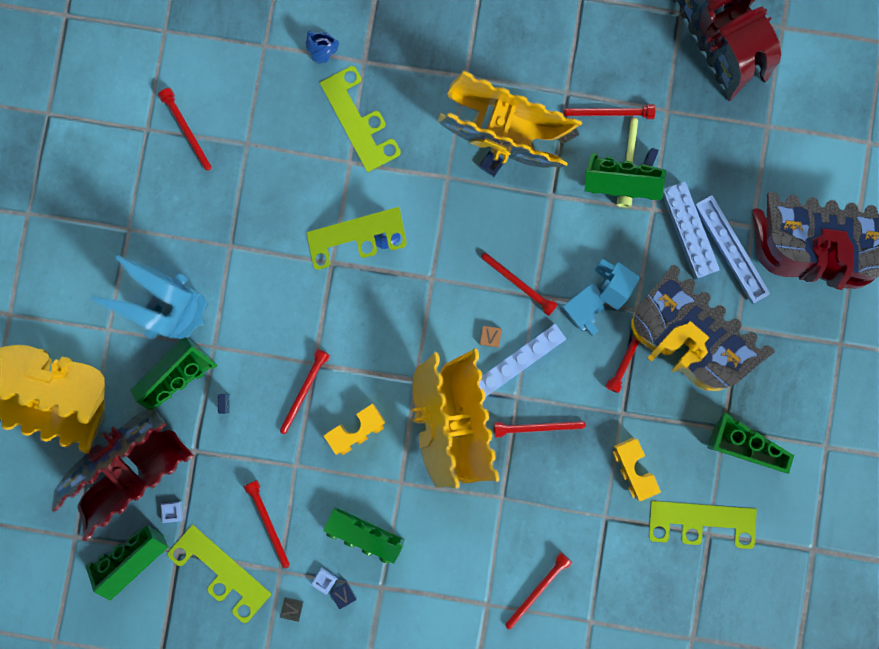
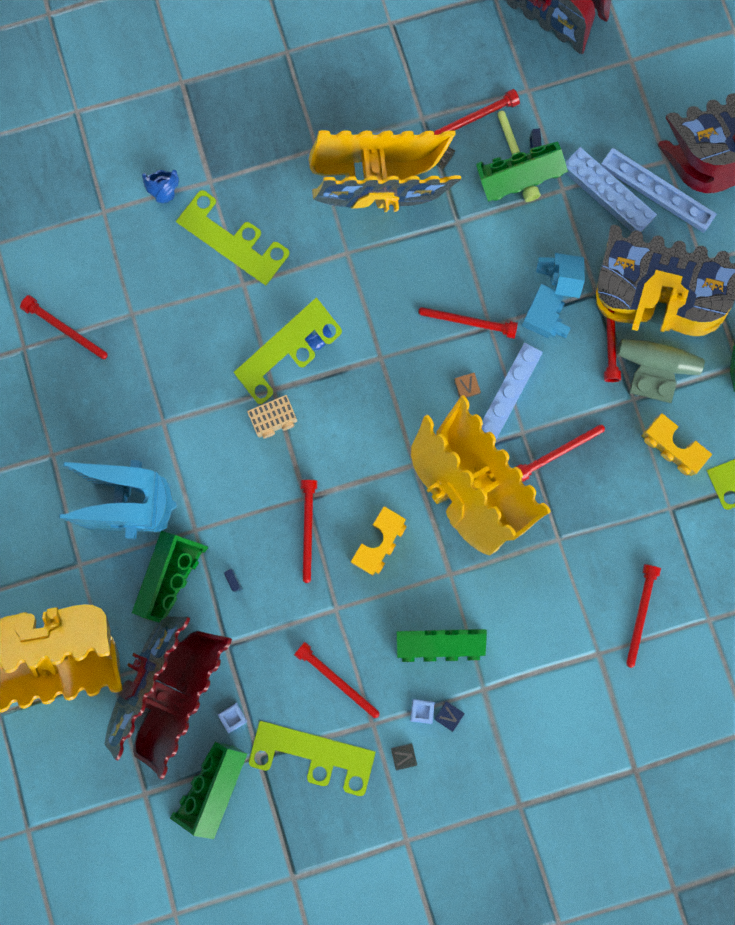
camera: 25 degrees left, 5 degrees down
dark blue tile [479,151,503,177] -> none
none -> tan brick [247,395,298,439]
none -> sand green plate [617,339,705,403]

